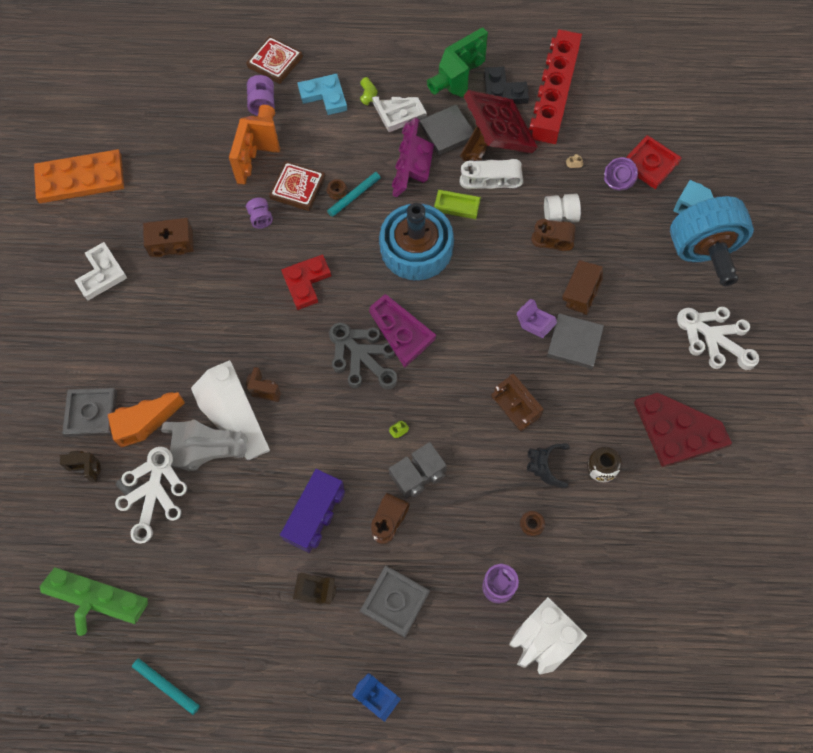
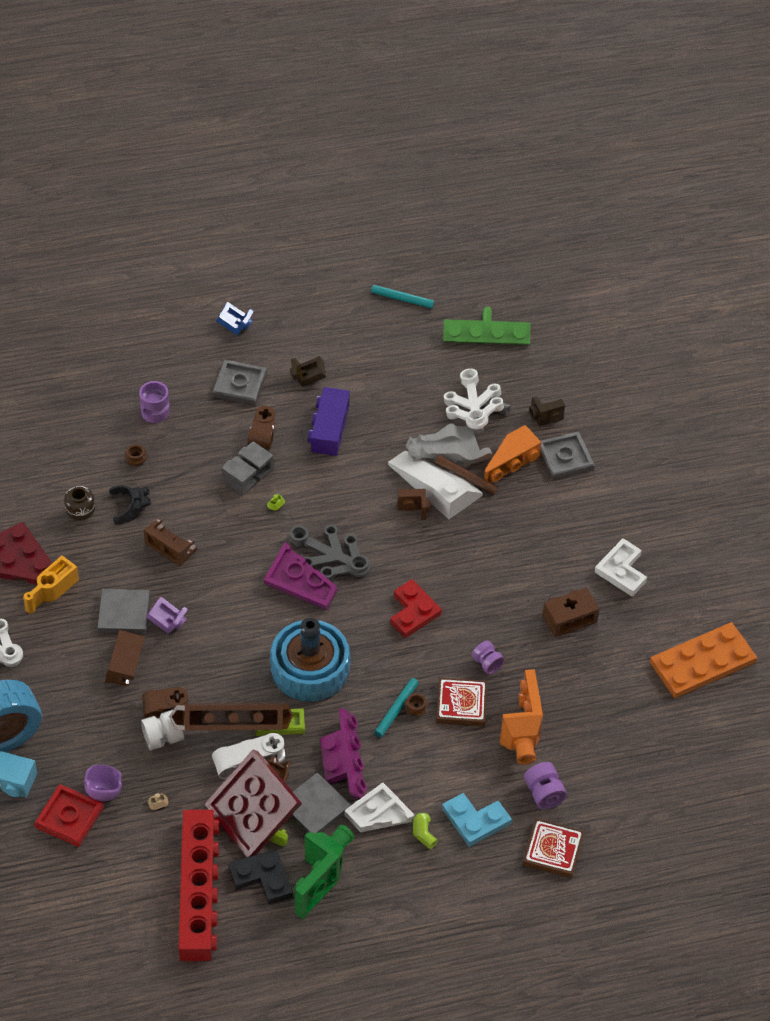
camera: 160 degrees right, 15 degrees down
white plate [509,597,587,674] -> none
none -> light orange piece [23,556,79,614]
none -> reddish brown brick [169,703,293,731]
none -> reddish brown bar [434,455,498,495]

